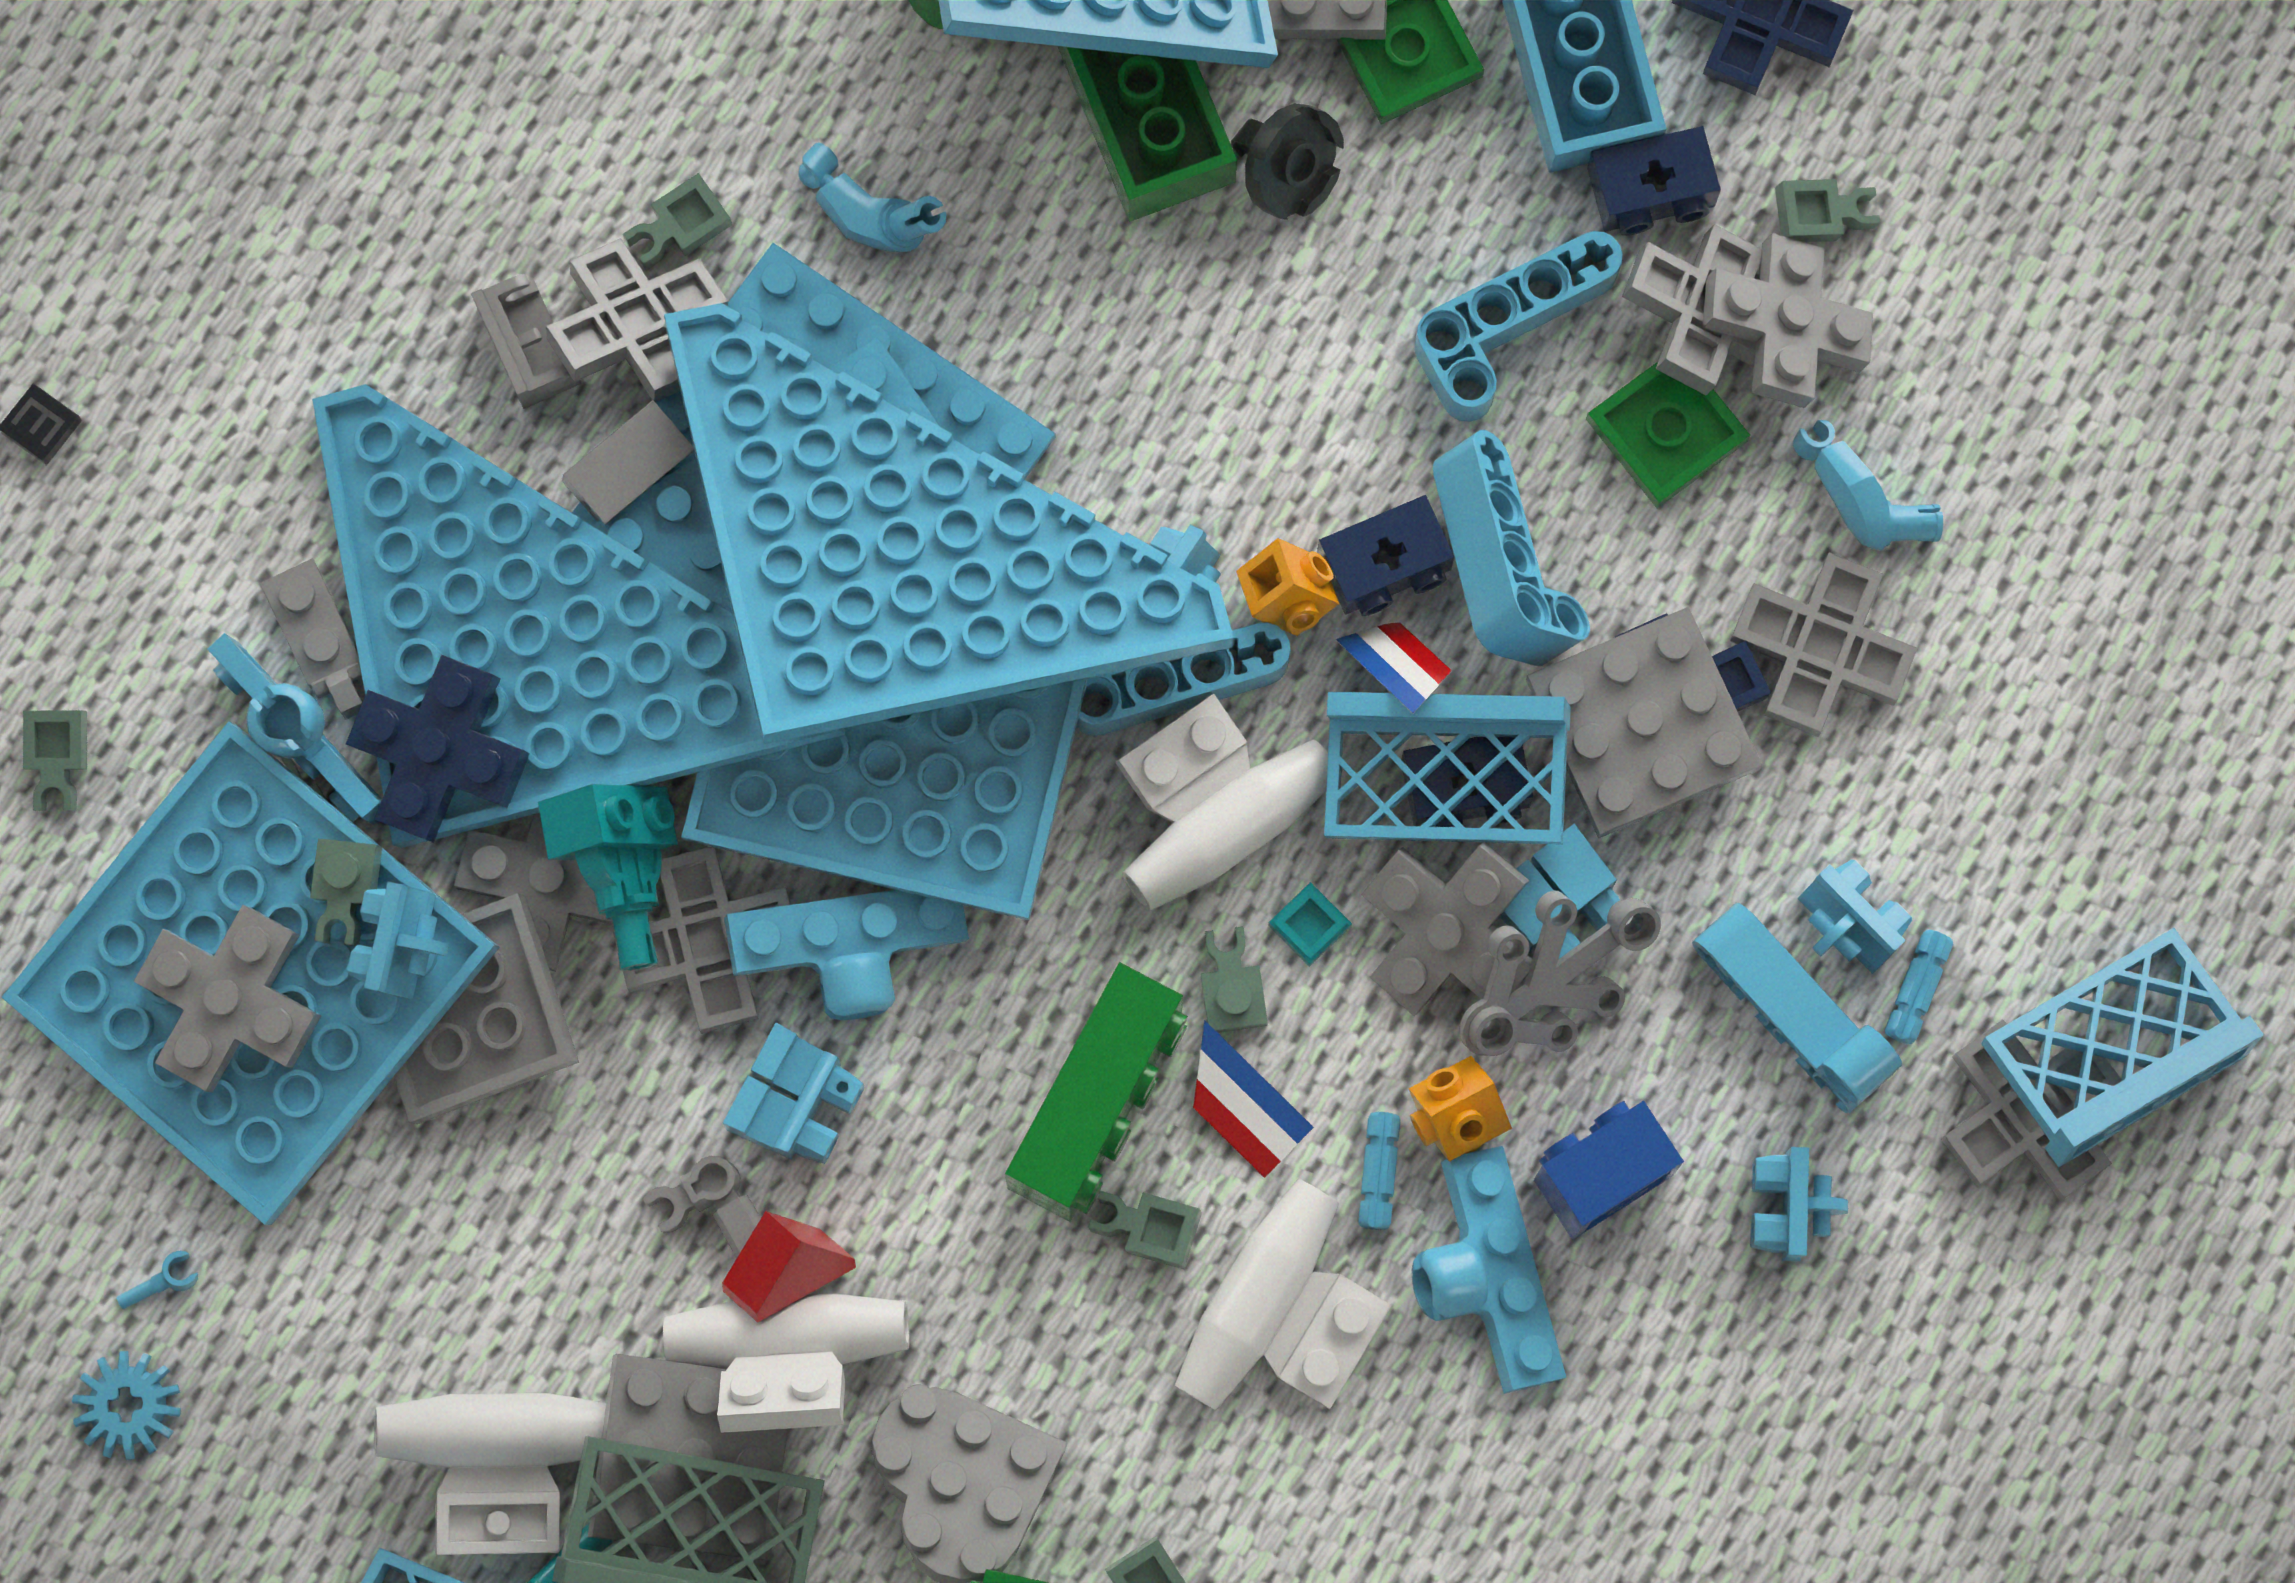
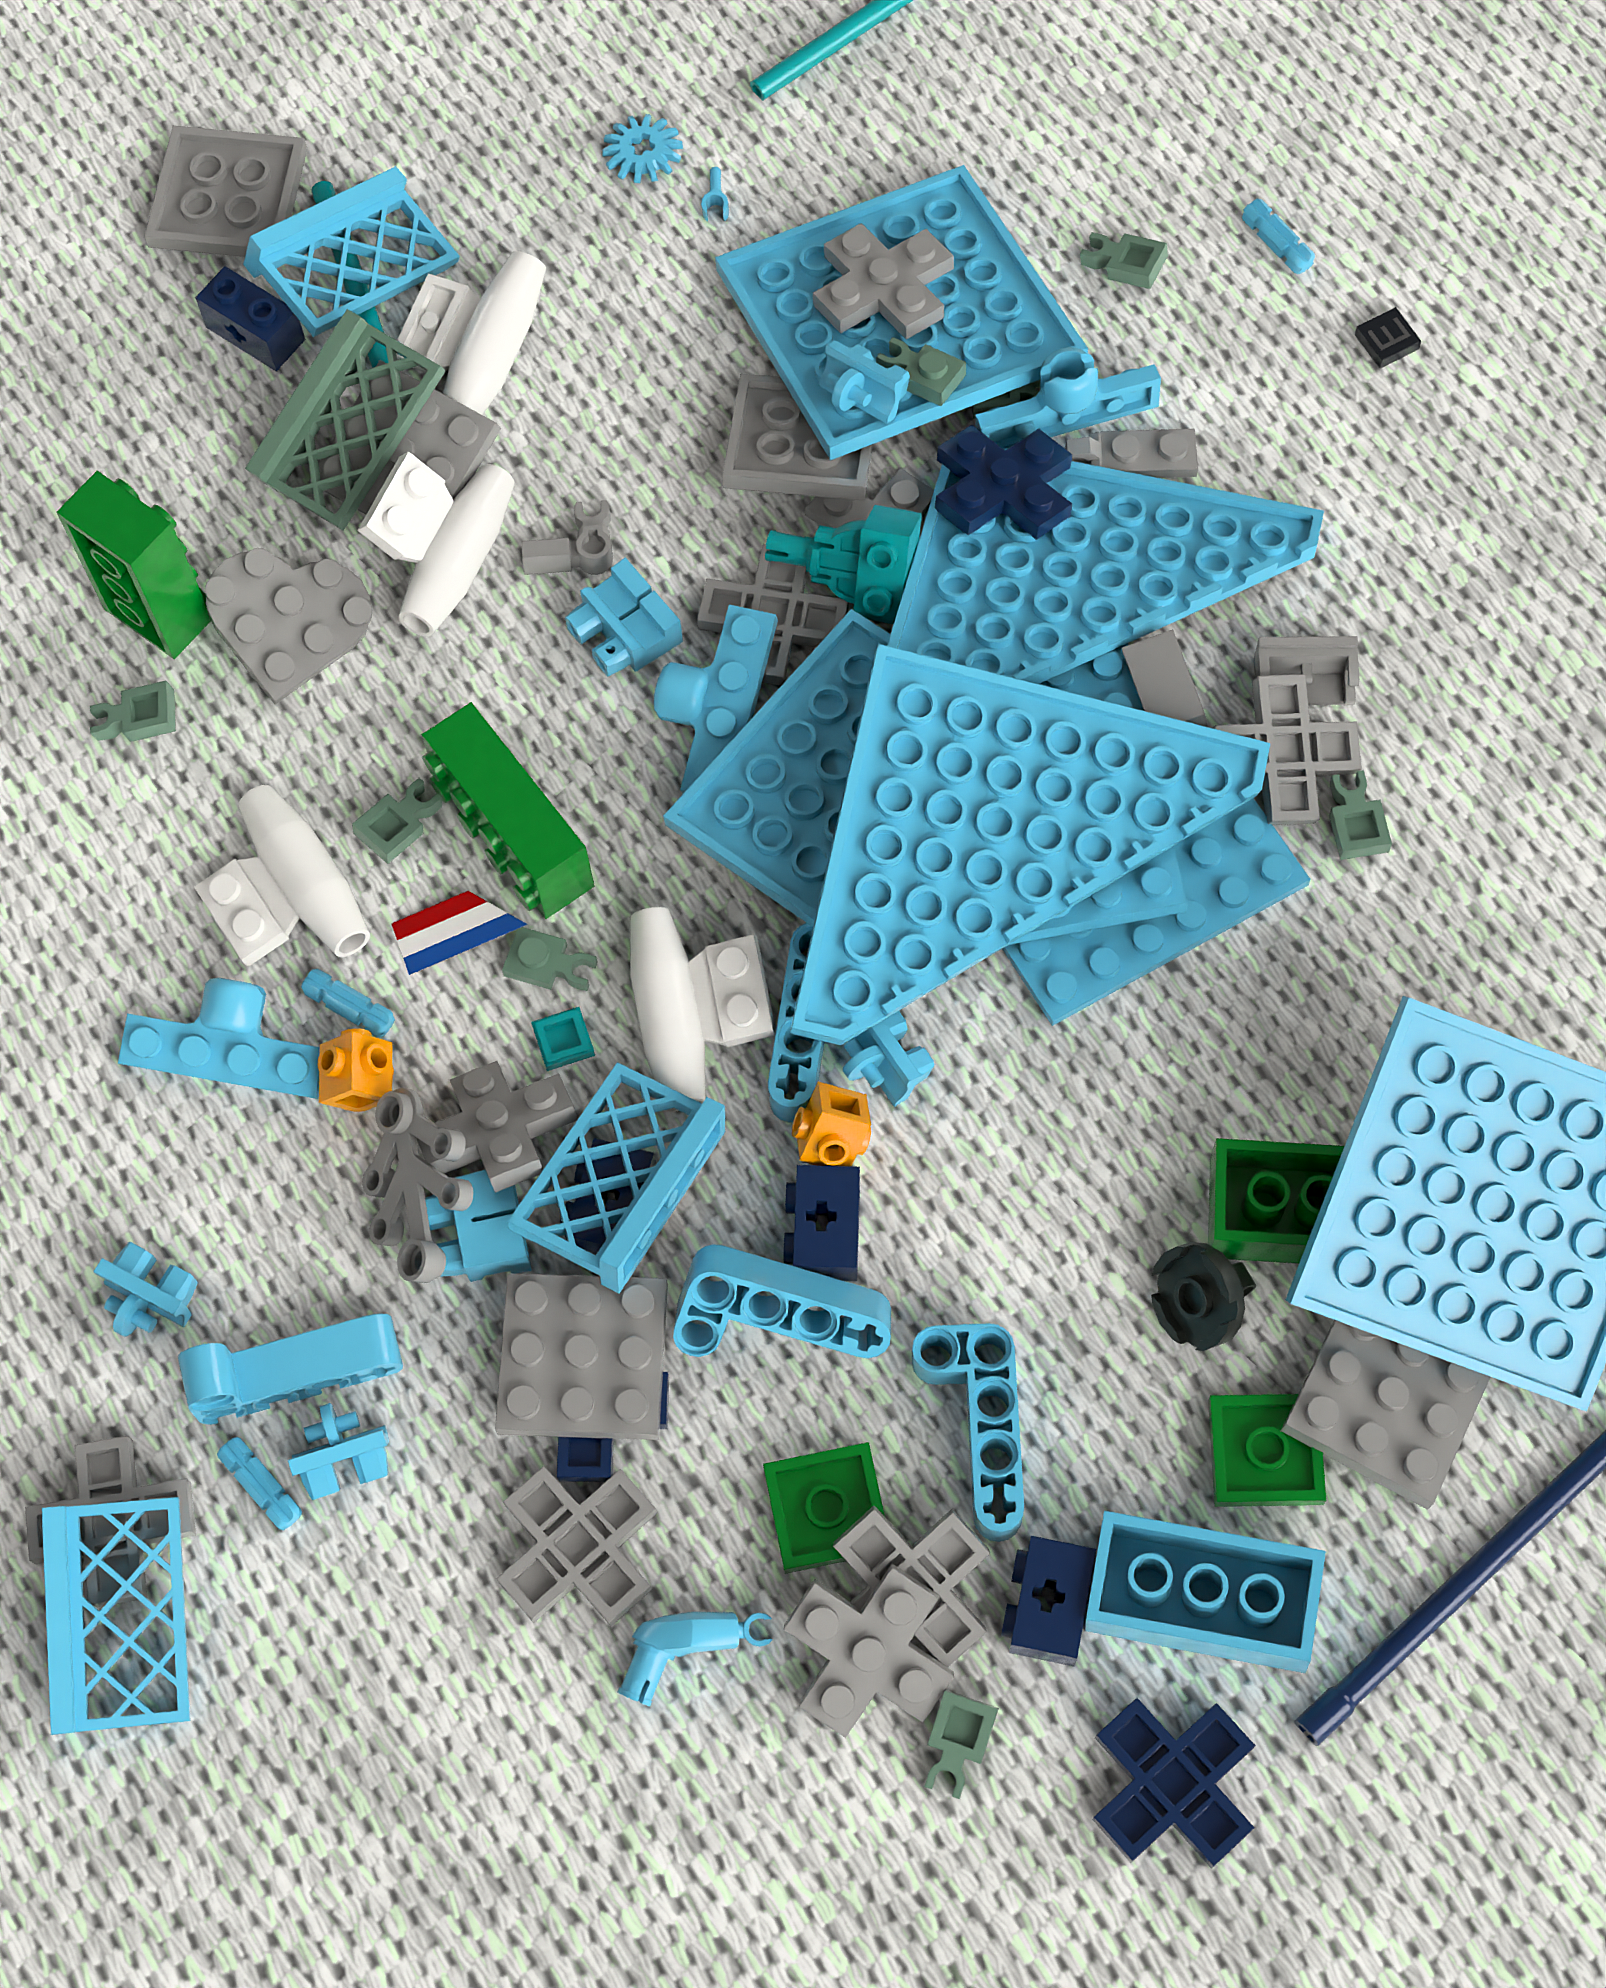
camera: 120 degrees right, 10 degrees down
red slope [722,1211,856,1323] -> none
medium azure arm [798,143,947,252] -> none
sticker [1335,622,1452,714] -> none
blue brick [1533,1101,1684,1240] -> none

